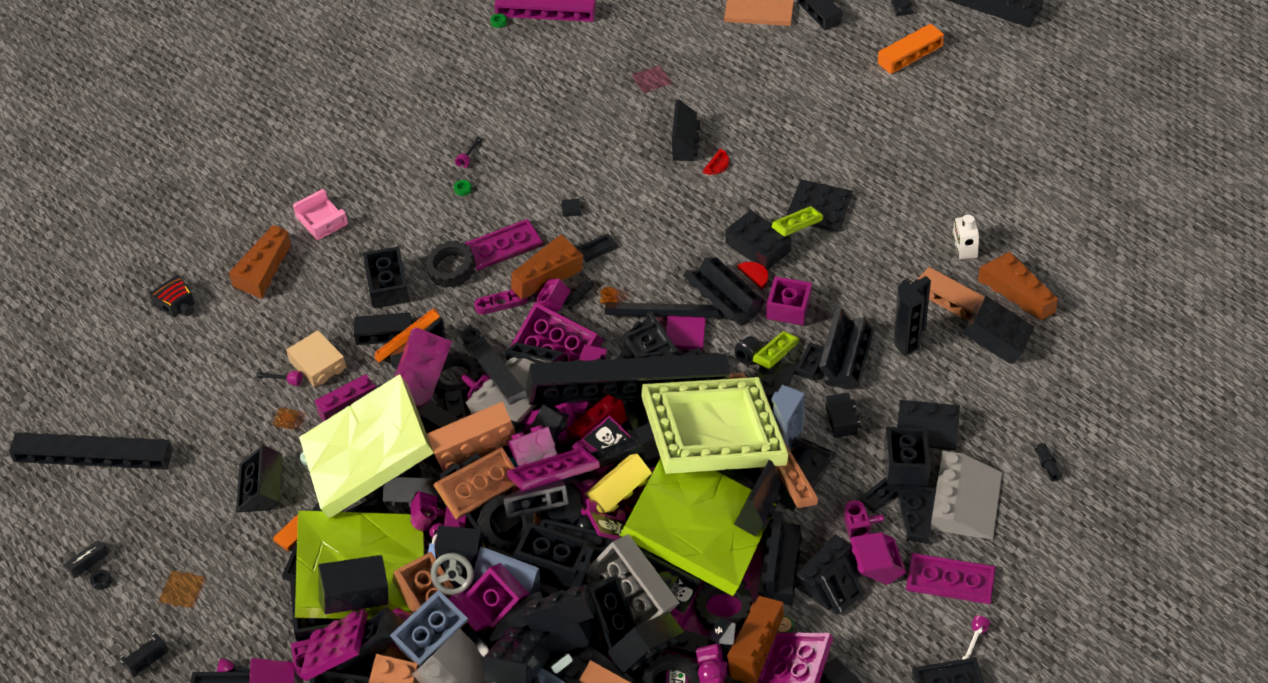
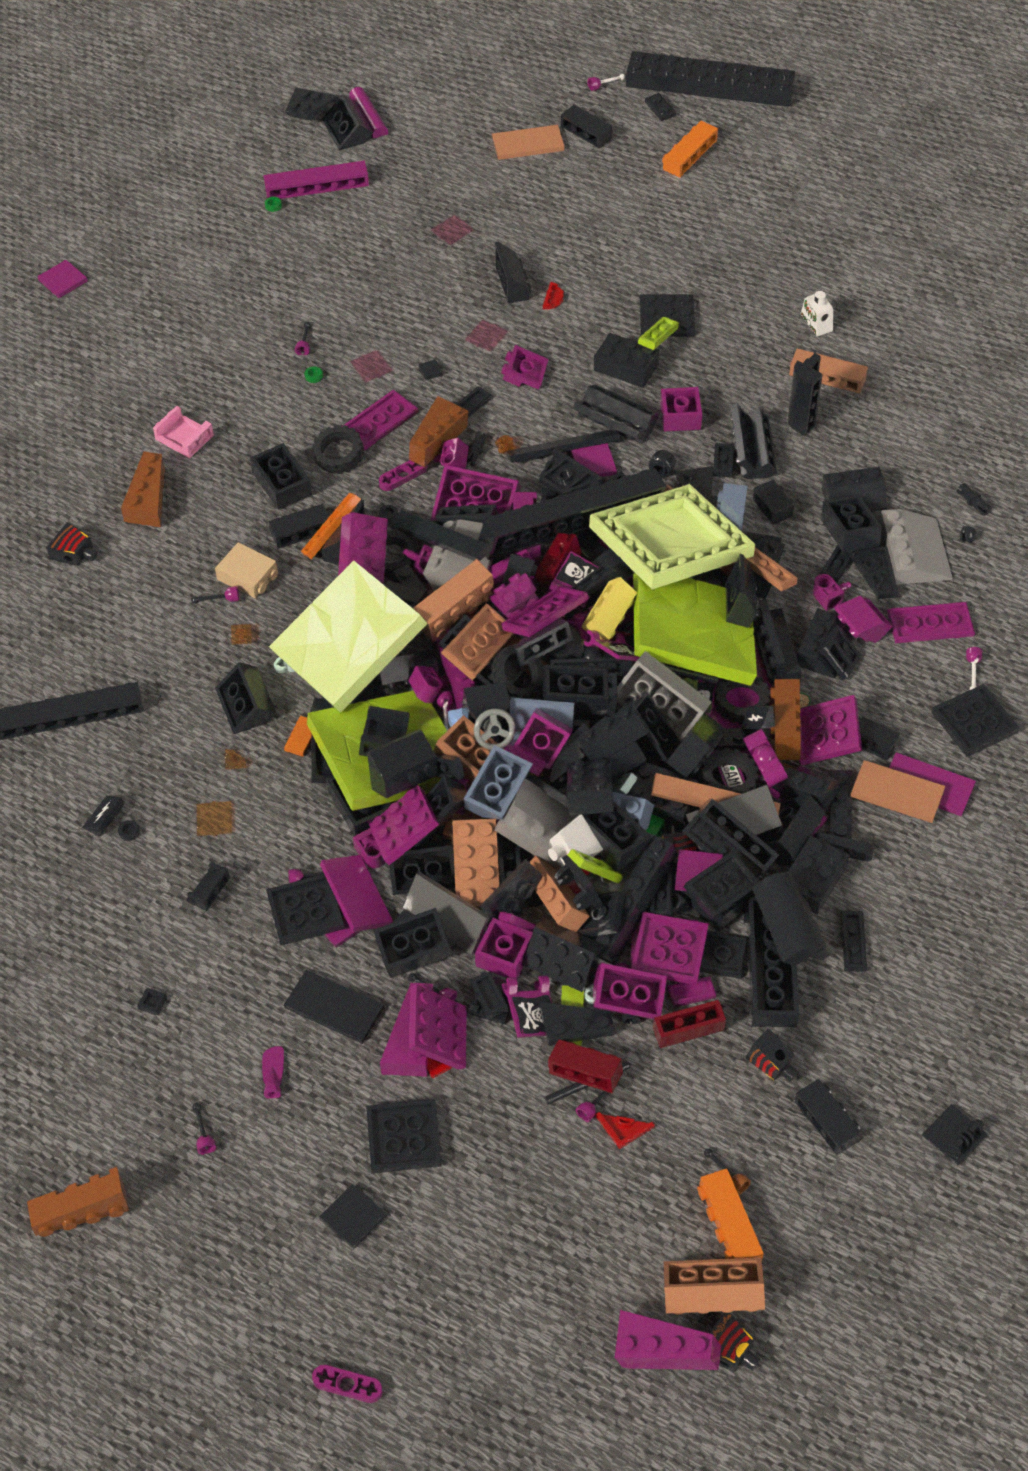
camera: 20 degrees left, 5 degrees up
magenta brick [314,374,376,422] -> none
red tile [738,262,768,290] -> none
lime tile [753,331,799,369] -> none
black brick [963,296,1035,364] -> none
dark orange wedge [978,252,1058,321] -> none
none -> magenta tile [37,260,88,298]
none -> clear orange tile [225,749,247,769]
none -> clear pink piece [350,350,392,383]
none -> black panel [359,706,410,757]
none -> black plate [435,753,464,780]
none -> clear pink piece [465,320,507,351]
none -> magenta plate [501,345,548,390]
none -> black hinge [959,526,977,543]

